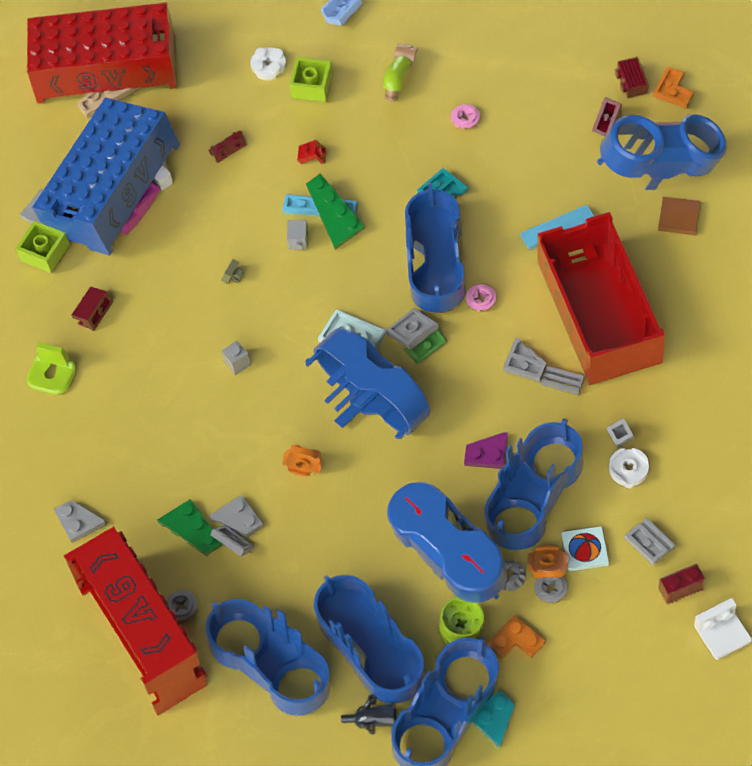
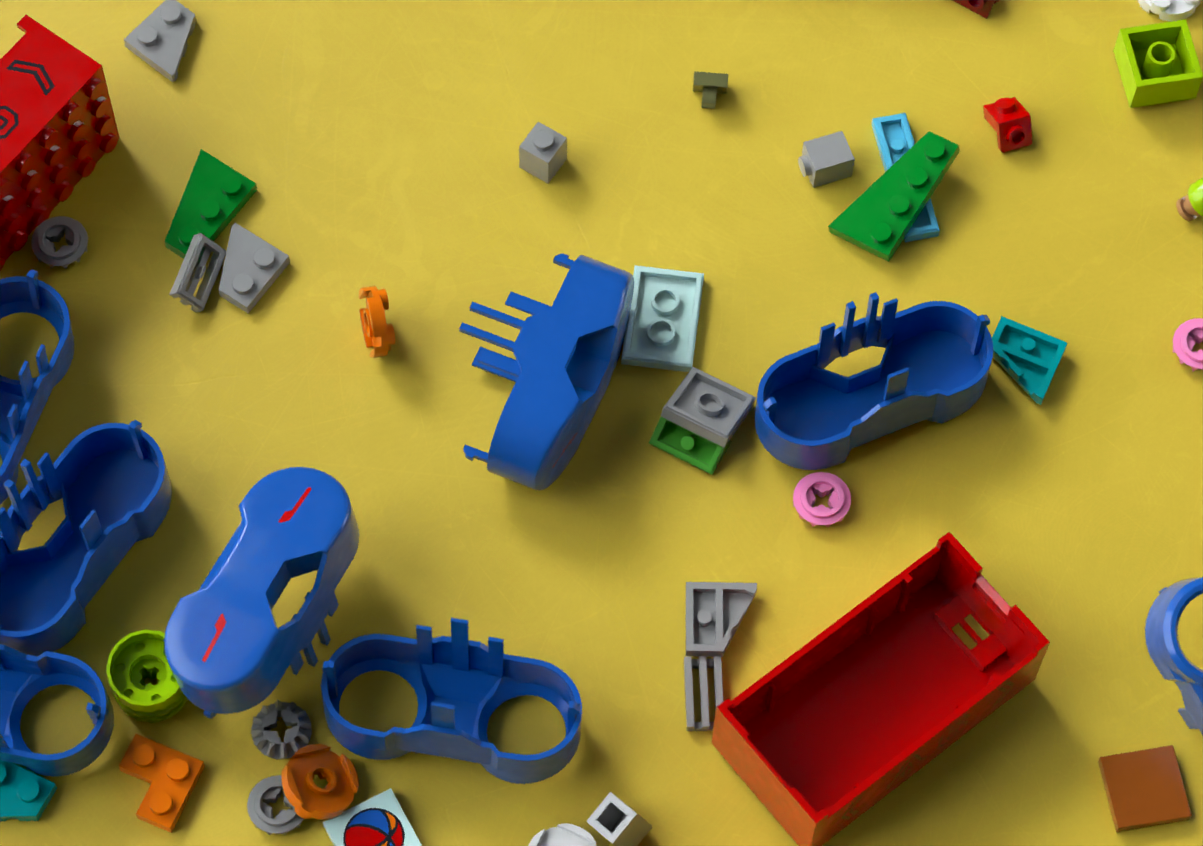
camera: 60 degrees right, 5 degrees up
magenta wing [464,432,508,469] -> none
medium azure tile [520,205,594,250] -> none

